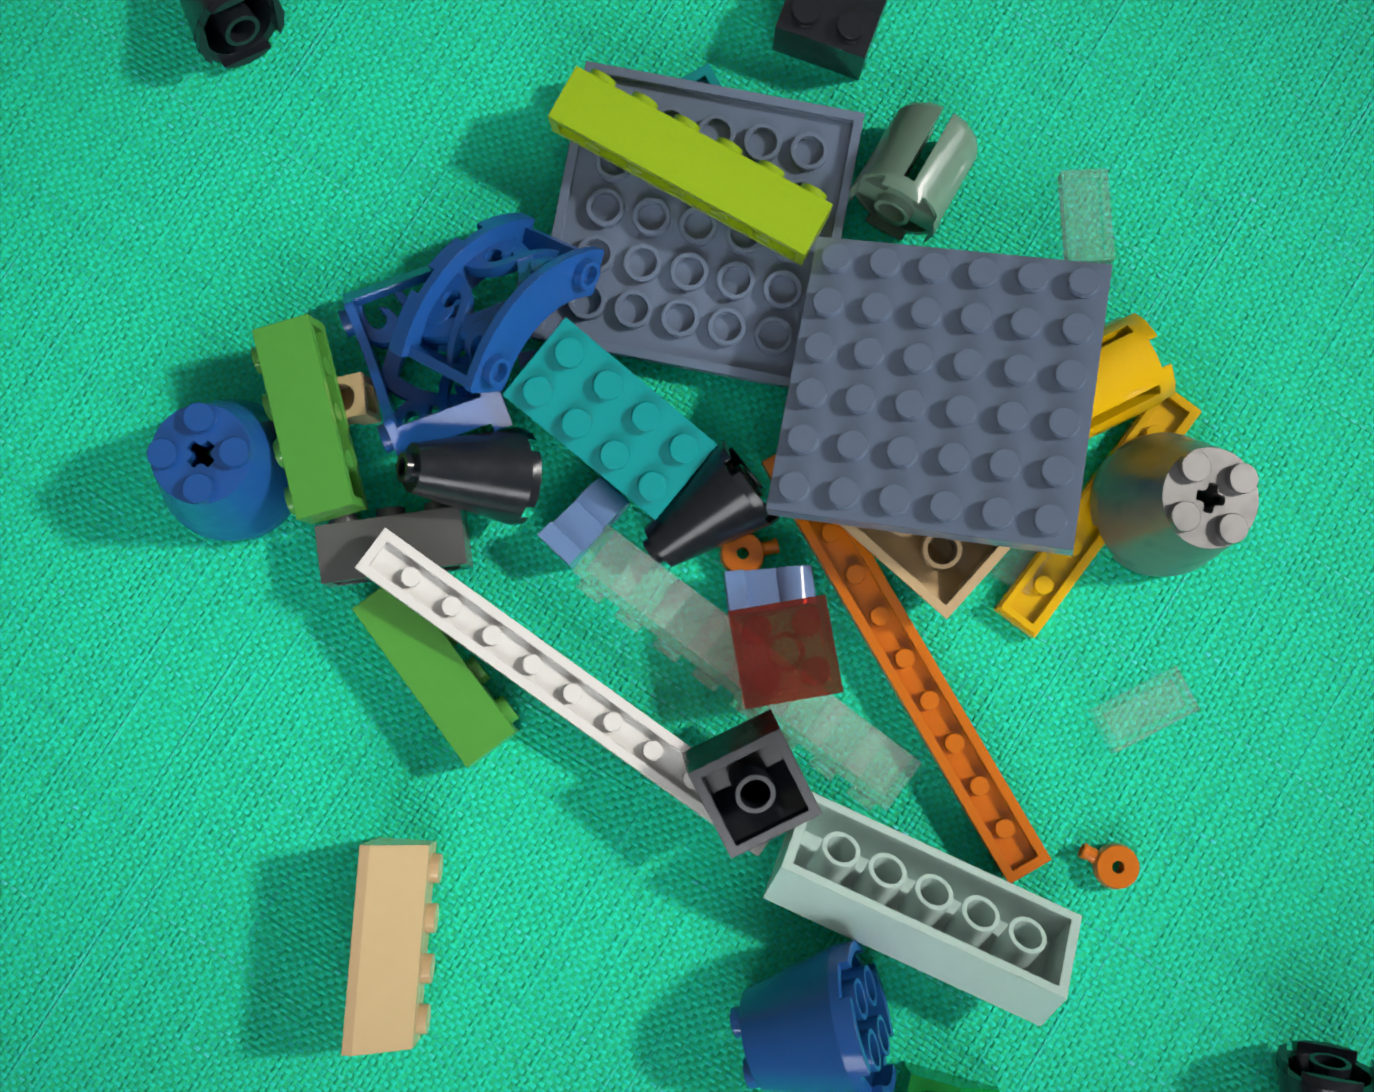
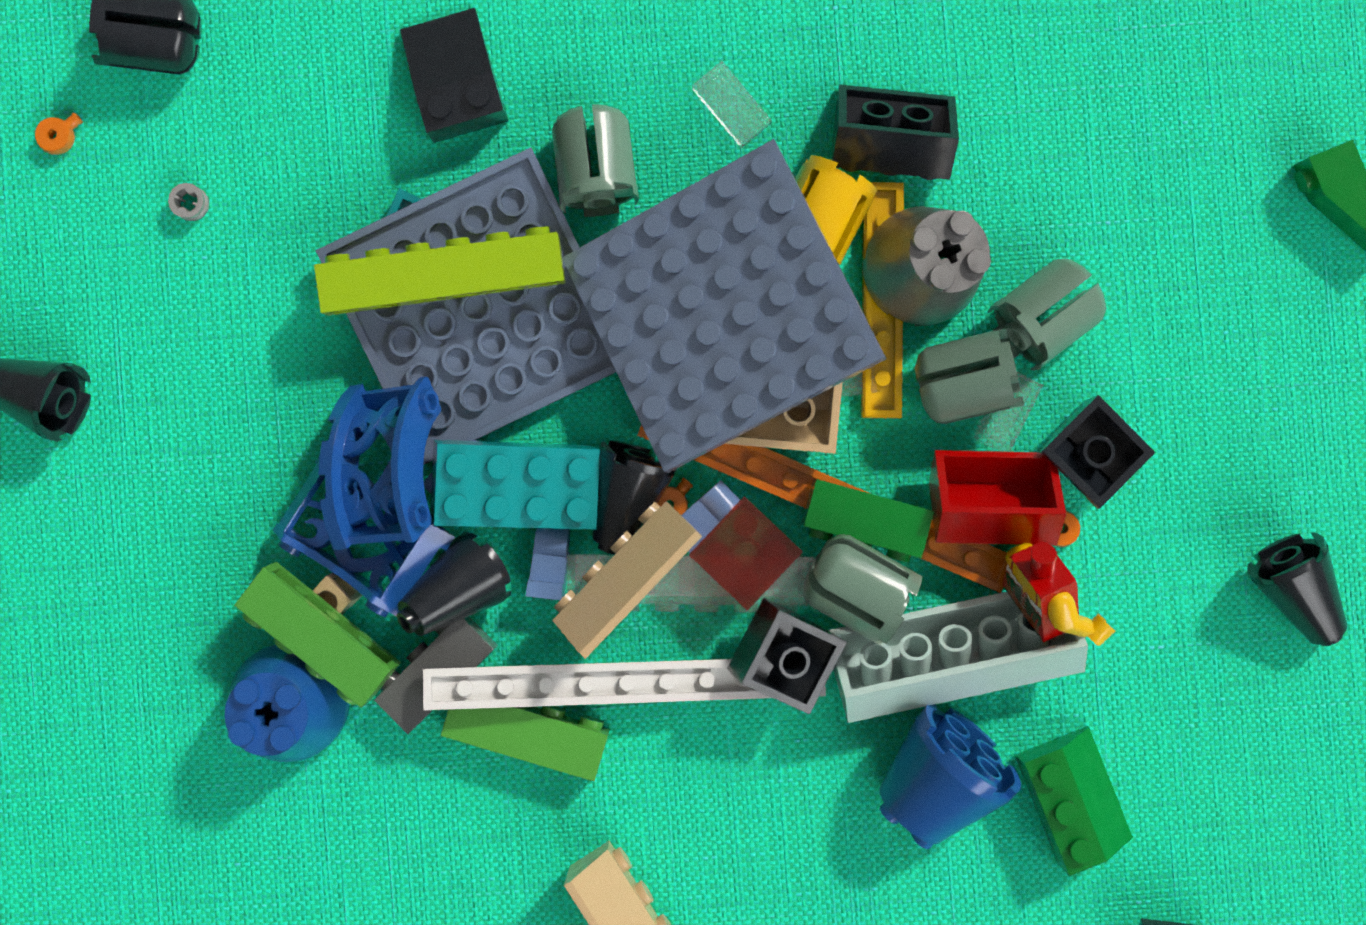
camera: 35 degrees left, 5 degrees up
none -> tan slope [552,501,702,659]
none -> green brick [801,479,934,563]
none -> sand green cylinder [804,534,922,646]
none -> black slope [832,84,959,180]
none -> sand green cylinder [915,328,1024,424]
none -> red piece [929,450,1067,545]
none -> sand green cylinder [988,259,1107,370]
none -> torso [1002,541,1116,646]
none -> black slope [1040,395,1156,509]

